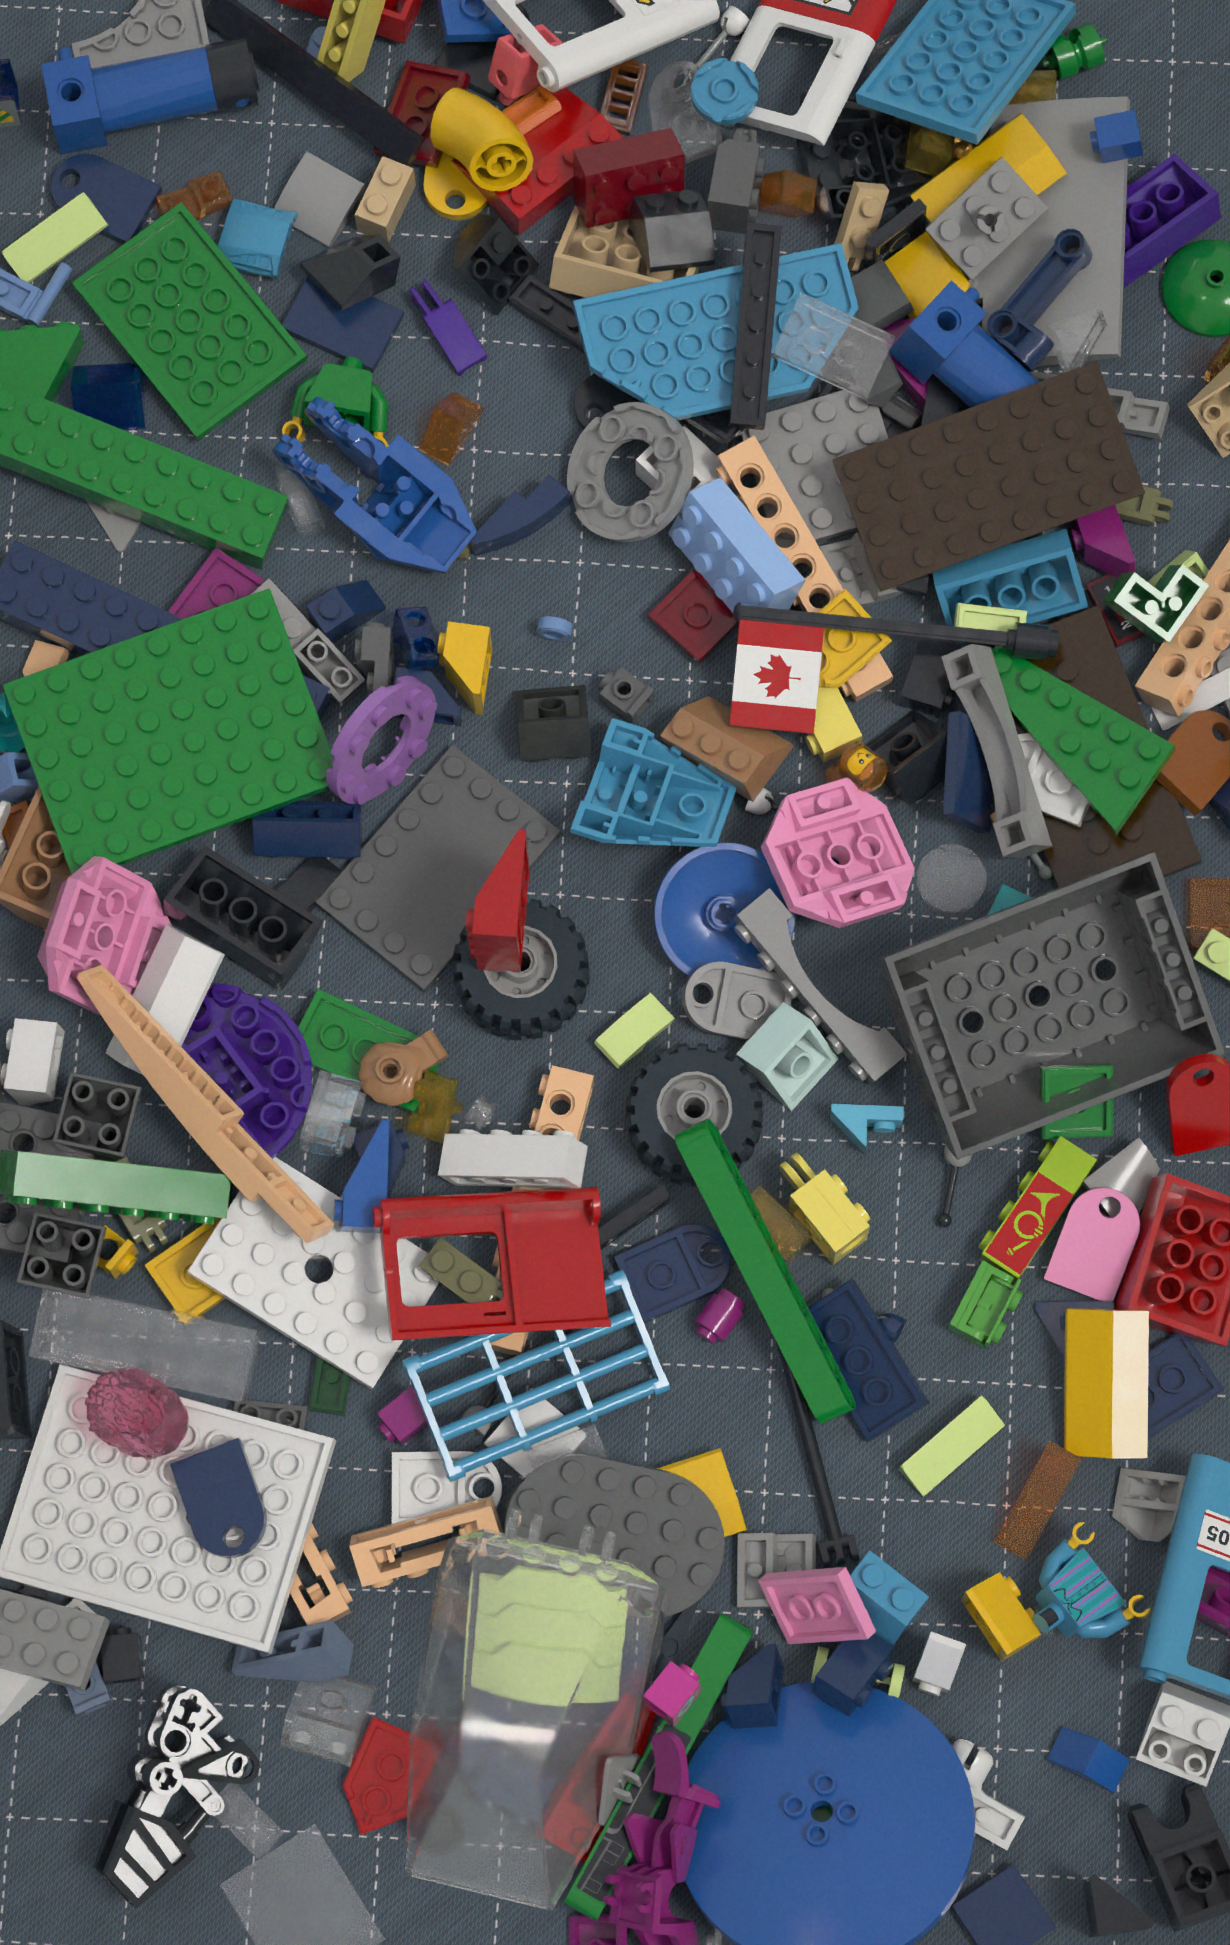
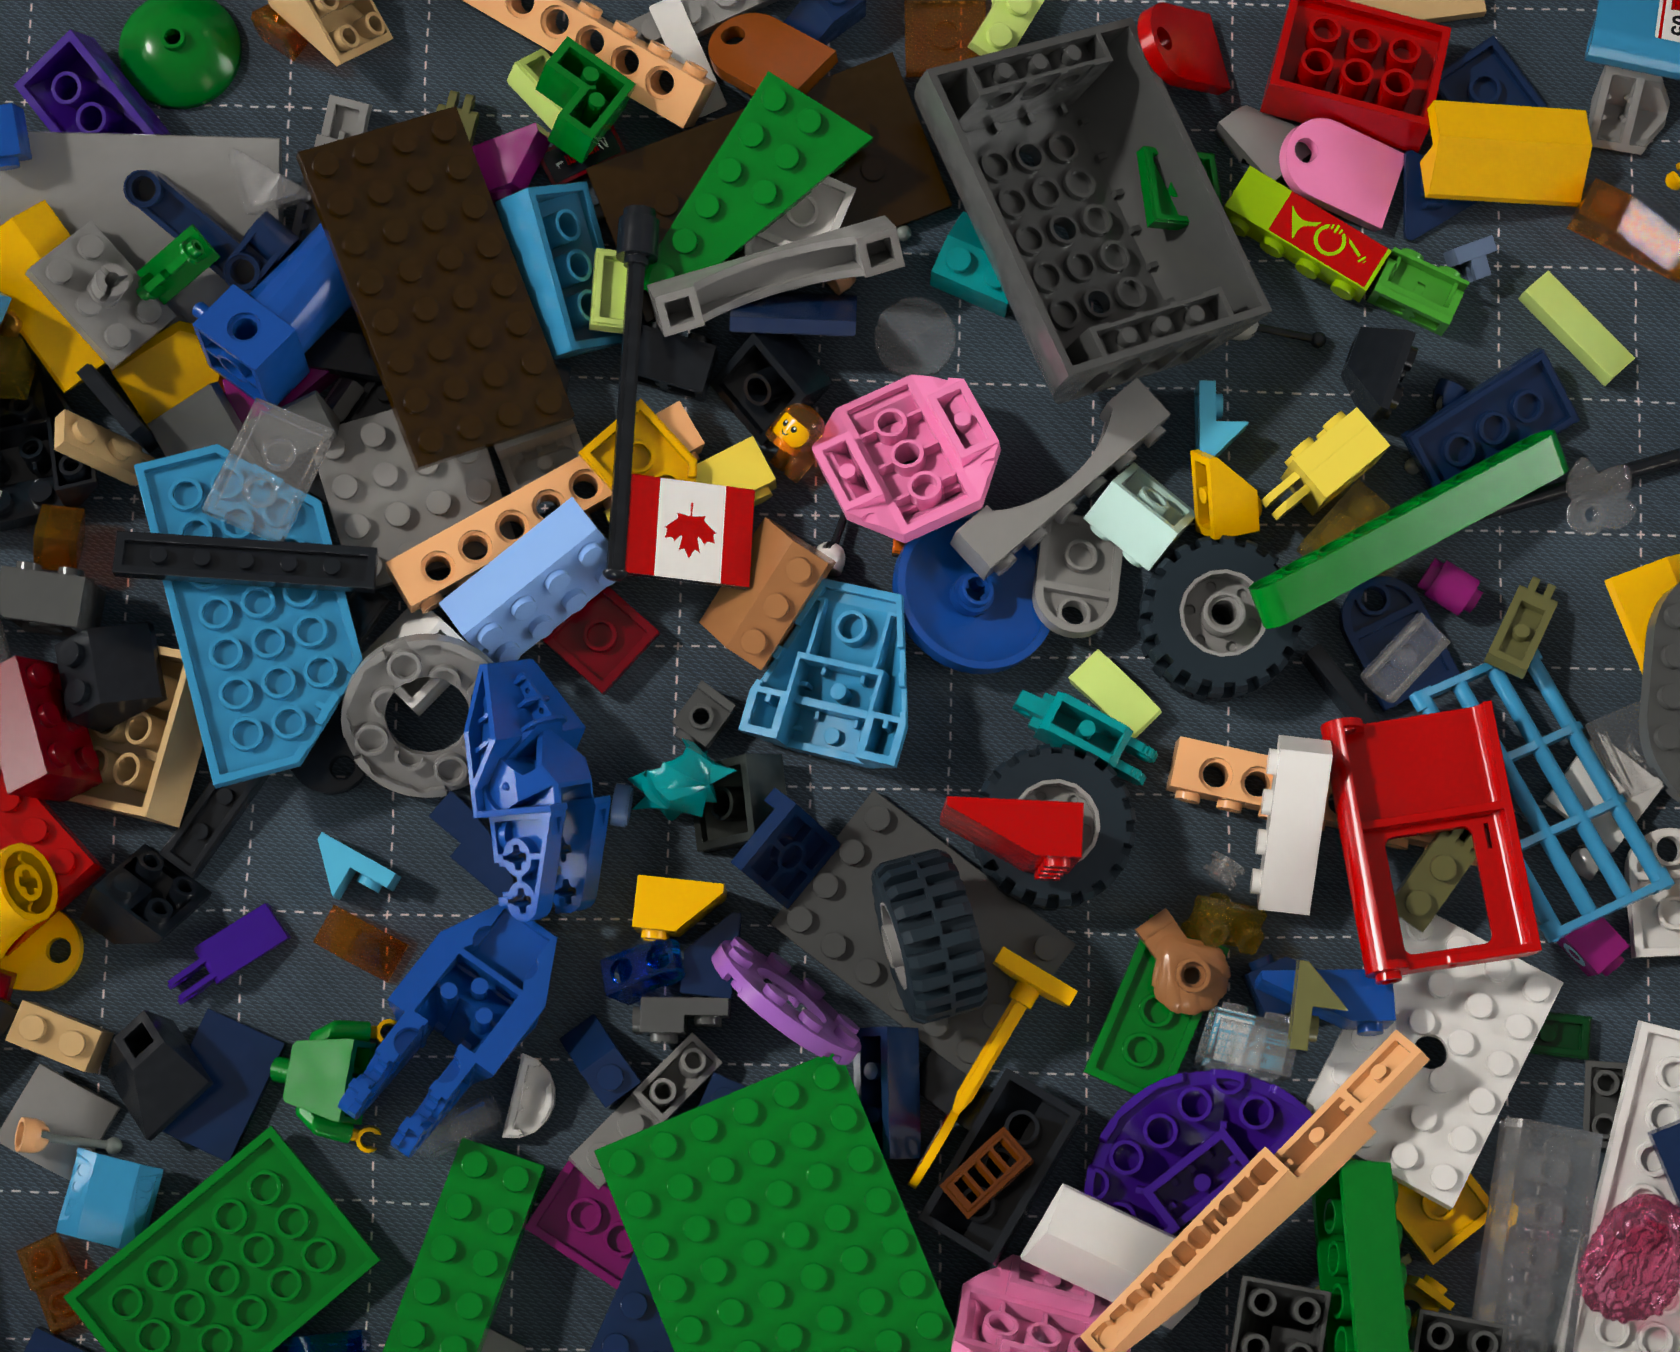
camera: 95 degrees left, 5 degrees up
none -> hinge [15,1117,123,1154]
none -> green hinge [136,224,220,305]
none -> medium azure slope [317,832,401,900]
none -> blue connector [464,659,611,922]
none -> white plate [502,1053,556,1138]
none -> teal hair [628,738,736,821]
none -> dark blue piece [731,787,841,910]
none -> black wheel [871,849,988,1024]
none -> yellow piece [907,946,1078,1189]
none -> reddish brown slope [939,1126,1034,1220]
none -> teal hinge [1012,690,1158,786]
none -> yellow slope [1190,449,1262,540]
none -> olive slope [1287,960,1348,1051]
none -> black slope [1340,327,1418,427]
none -> clear brick [1360,613,1451,703]
none -> sand blue tile [1443,235,1498,282]
none -> olive hinge [1483,576,1558,679]
none -> clear plate [1566,457,1638,536]

